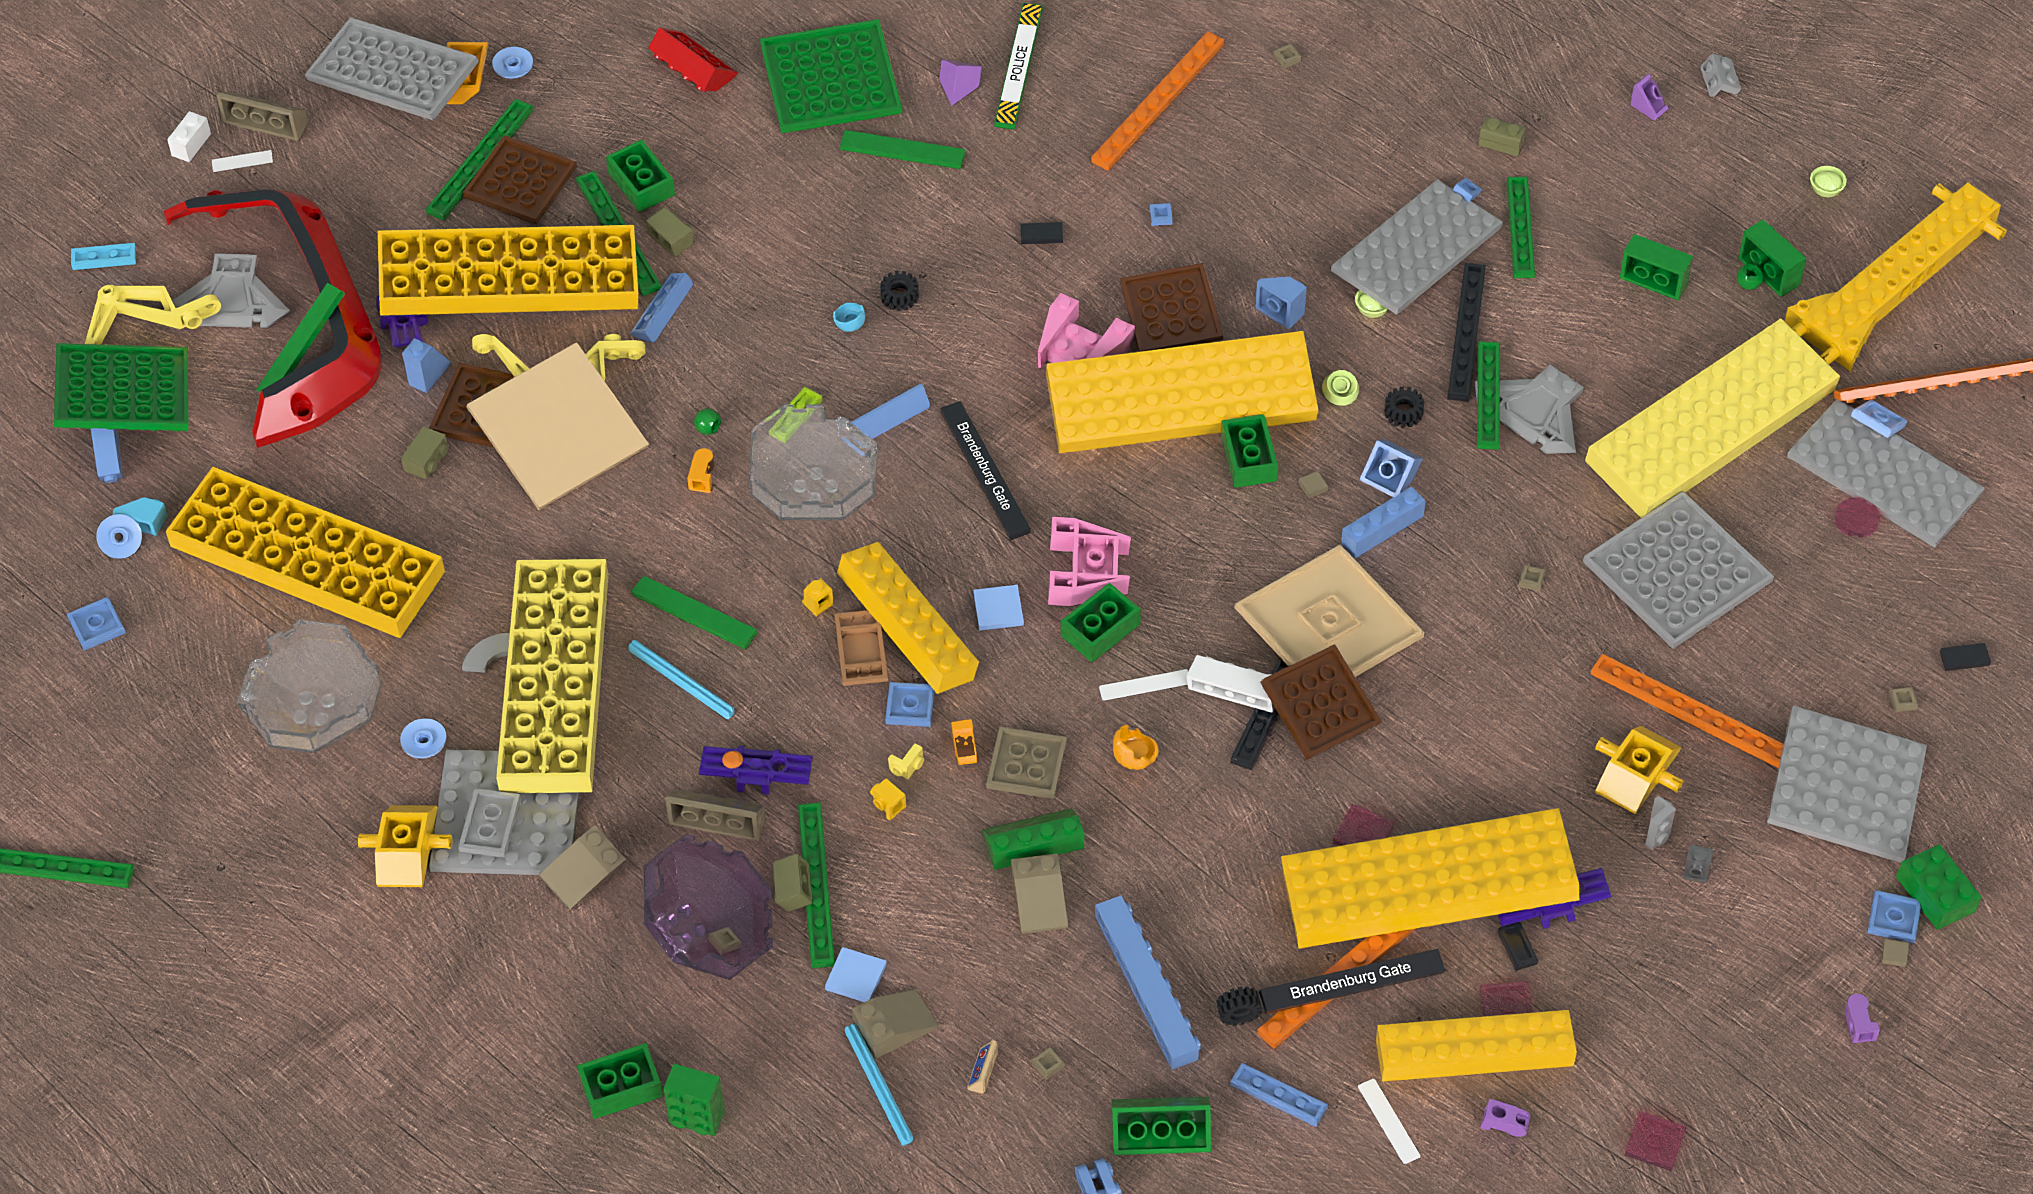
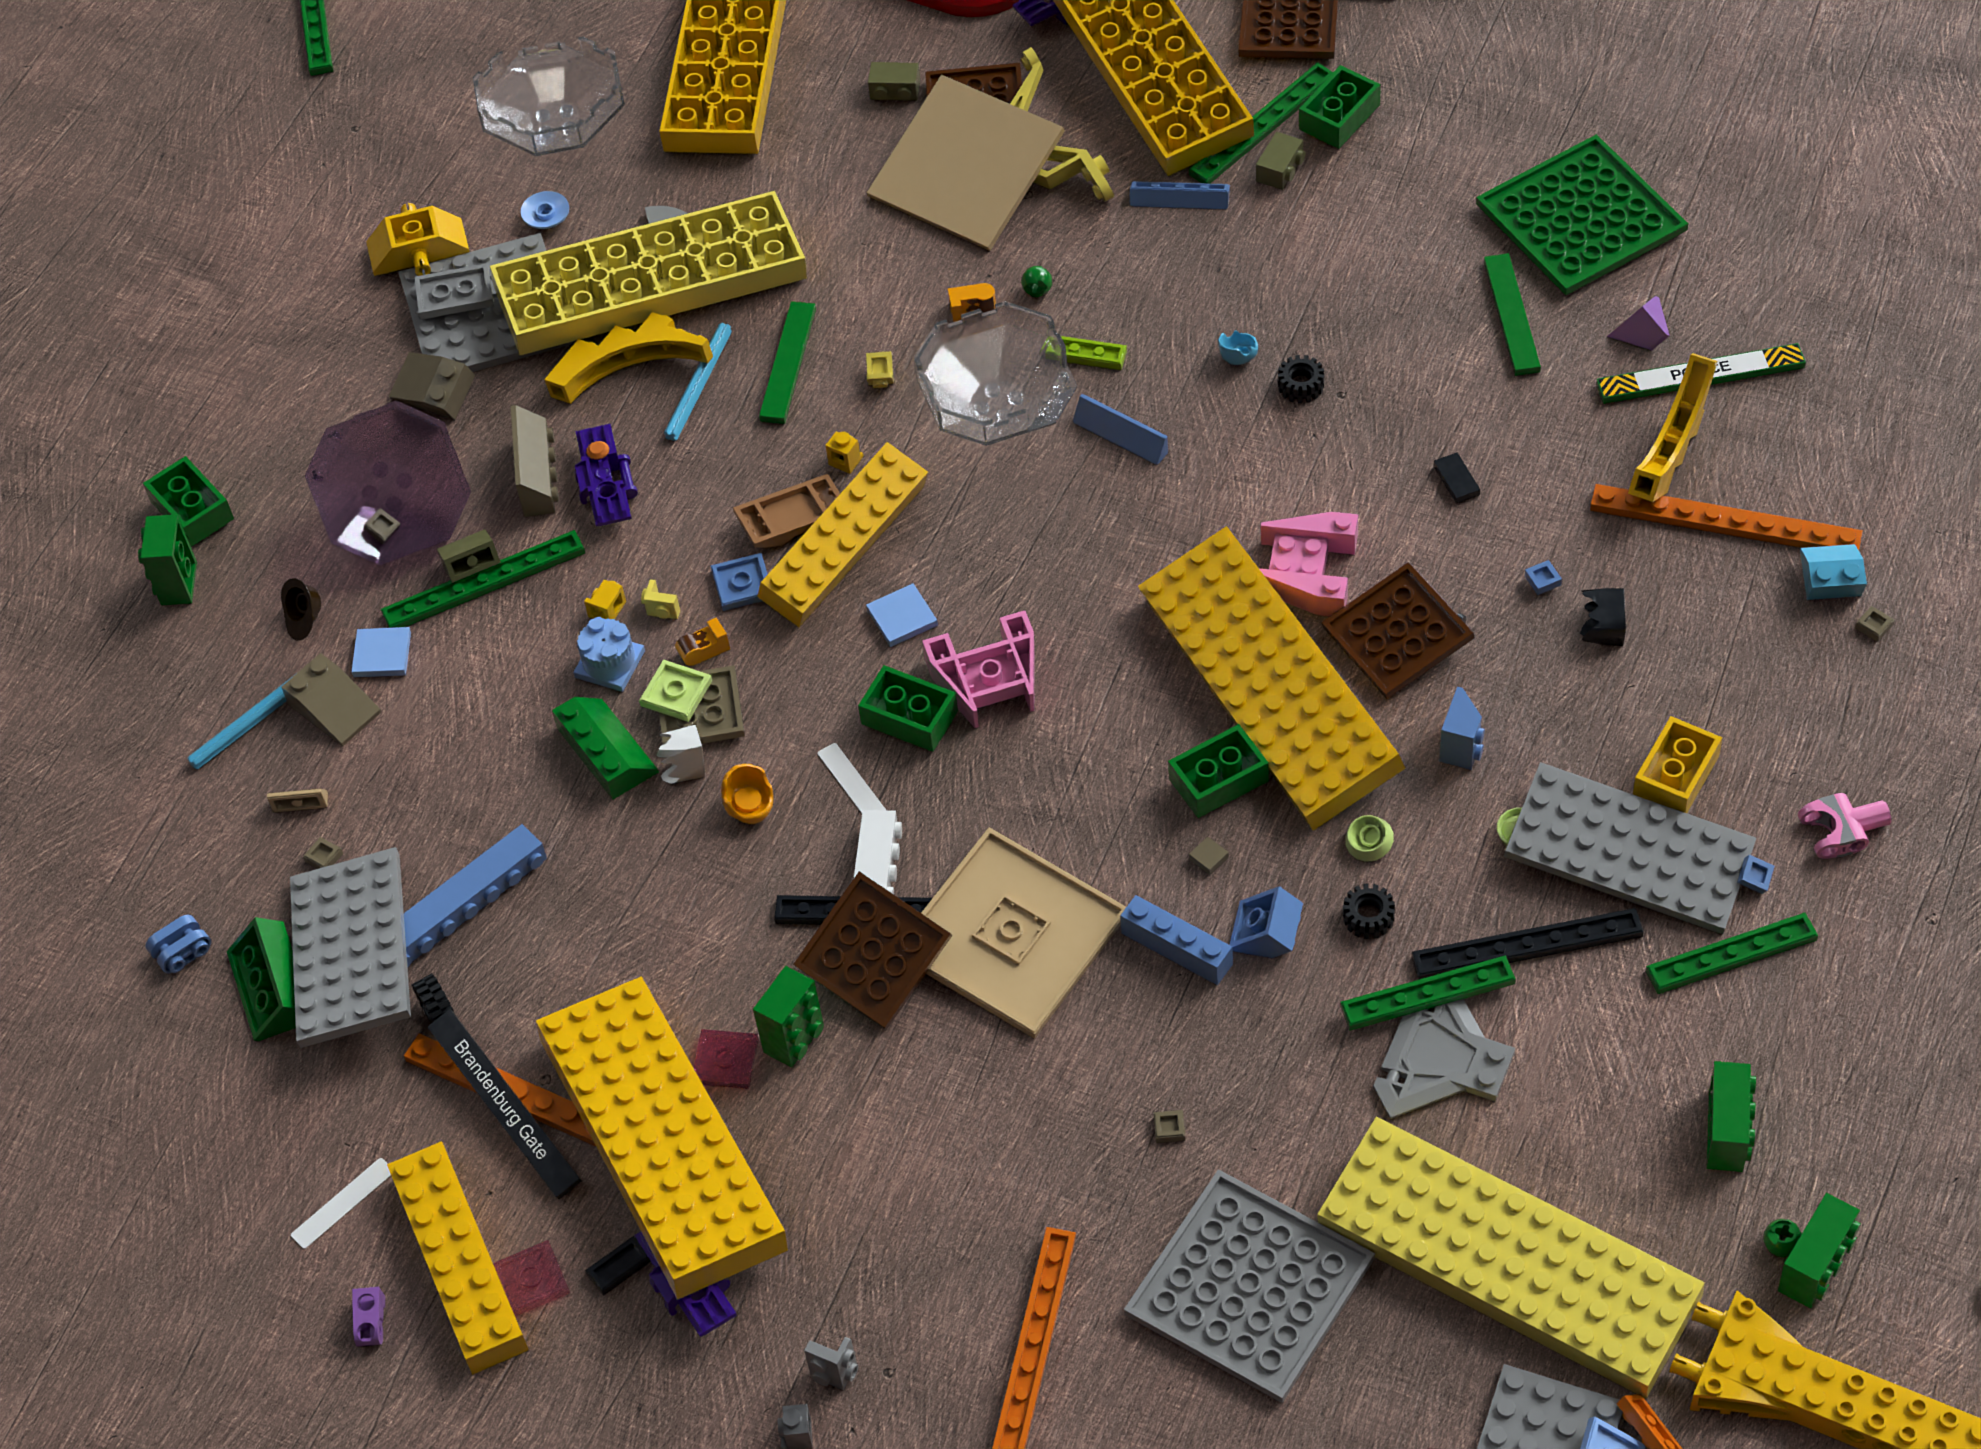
camera: 75 degrees right, 0 degrees up
medium blue slope [402,338,451,393] -> none
red slope [648,27,738,92] -> none
black tile [941,401,1031,540] -> none
dark tan slope [1011,853,1068,934] -> none
medium blue tile [1230,1063,1328,1127] -> none
olive brick [1479,117,1526,157] -> none
yellow slope [1595,726,1684,814] -> none
none -> dark brown piece [281,578,321,641]
none -> light grey plate [290,847,411,1048]
none -> yellow arch [544,312,713,404]
none -> light blue piece [573,617,645,692]
none -> yellowish green tile [639,660,712,722]
none -> white piece [657,725,705,784]
none -> green brick [753,965,824,1068]
none -> light yellow bracket [866,351,894,388]
none -> black piece [1580,588,1626,646]
none -> yellow arch [1628,353,1718,502]
none -> yellow brick [1633,716,1723,813]
none -> bright pink connector [1798,793,1891,859]
none -> medium azure slope [1800,544,1867,600]

